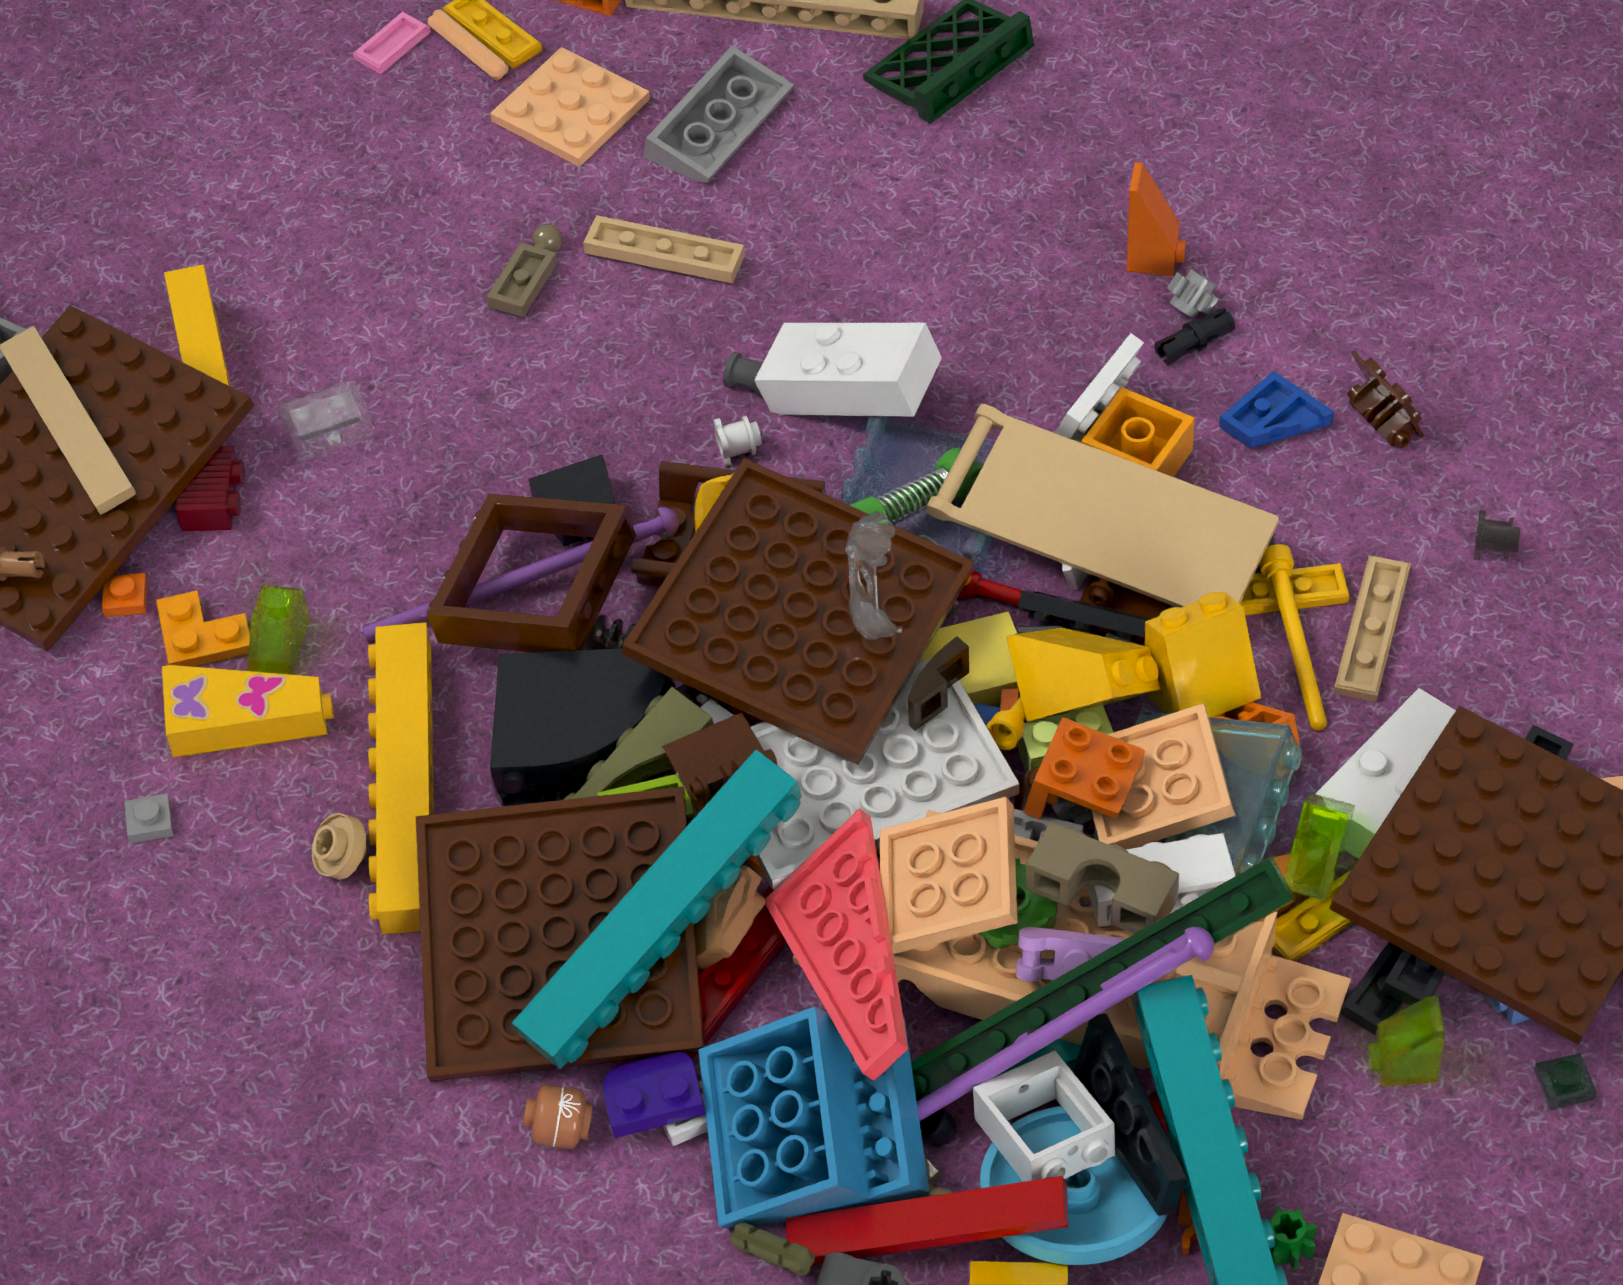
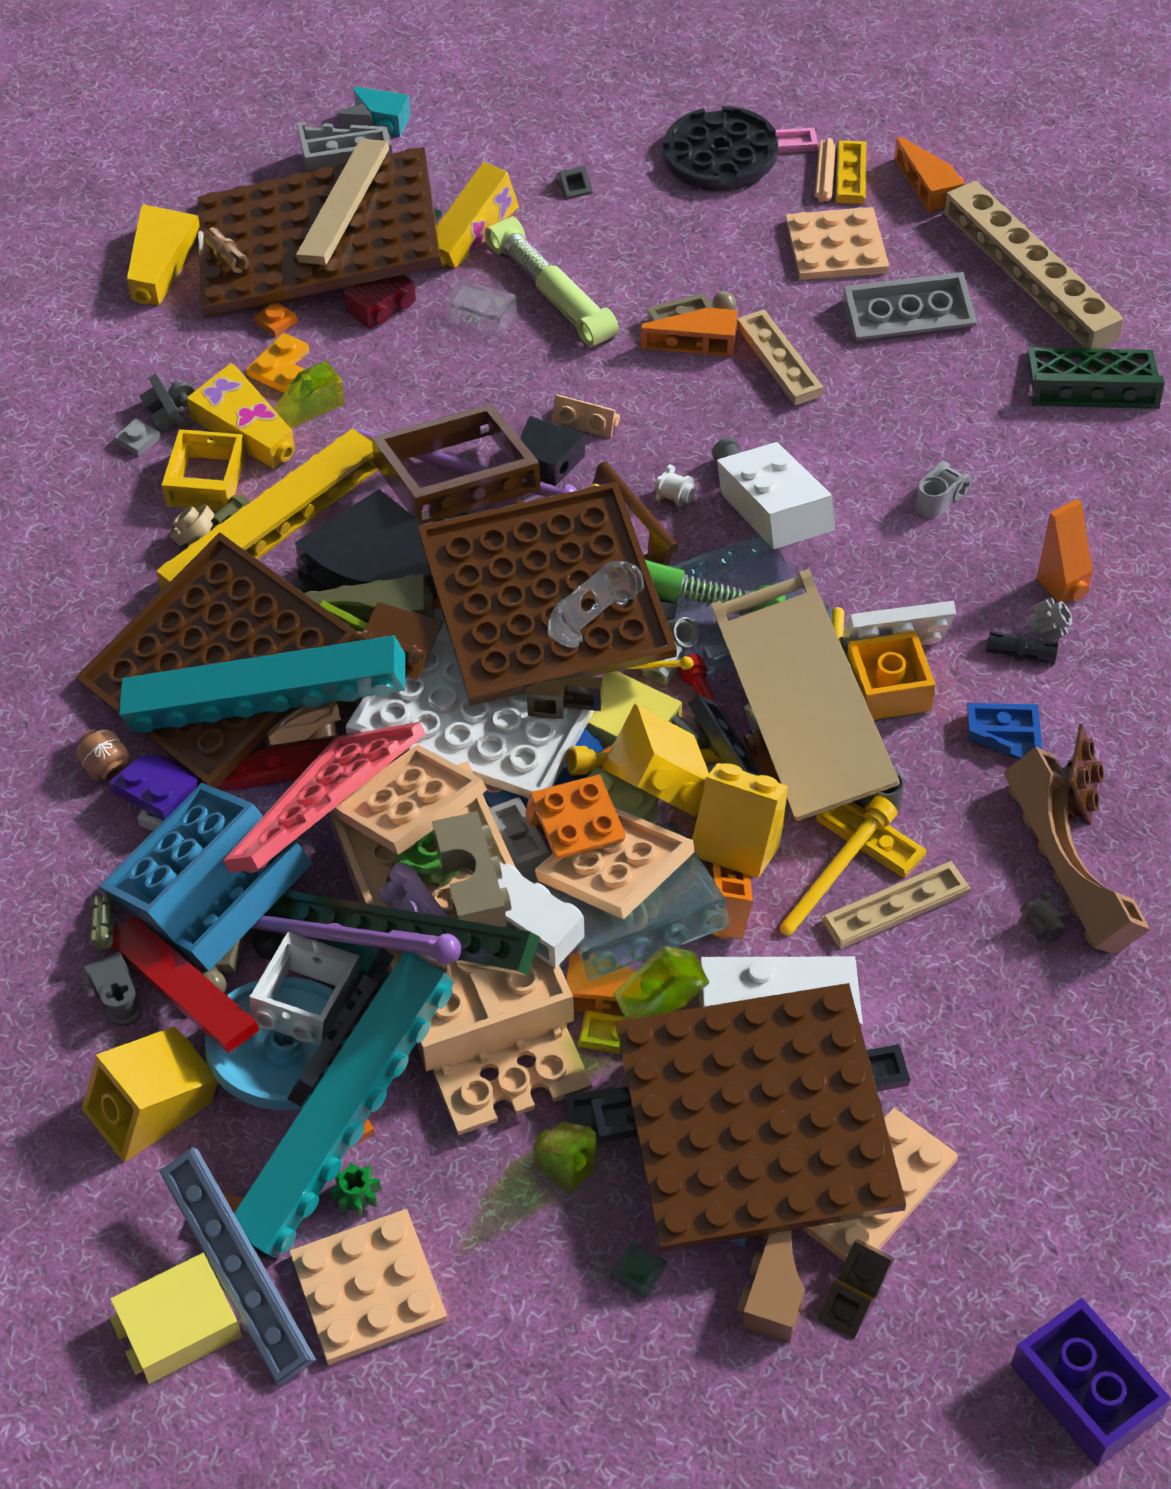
camera: 45 degrees right, 0 degrees up
none -> dark grey hips [139,373,195,432]
none -> yellow window [161,429,246,511]
none -> olive pin [211,494,250,526]
none -> yellowish green piece [484,216,619,348]
none -> light nougat hinge [551,394,620,439]
none -> dark grey slope [555,166,593,199]
none -> orange slope [641,308,738,356]
none -> black plate [663,106,778,189]
none -> light grey piece [915,461,972,518]
none -> medium nougat arch [1003,747,1150,954]

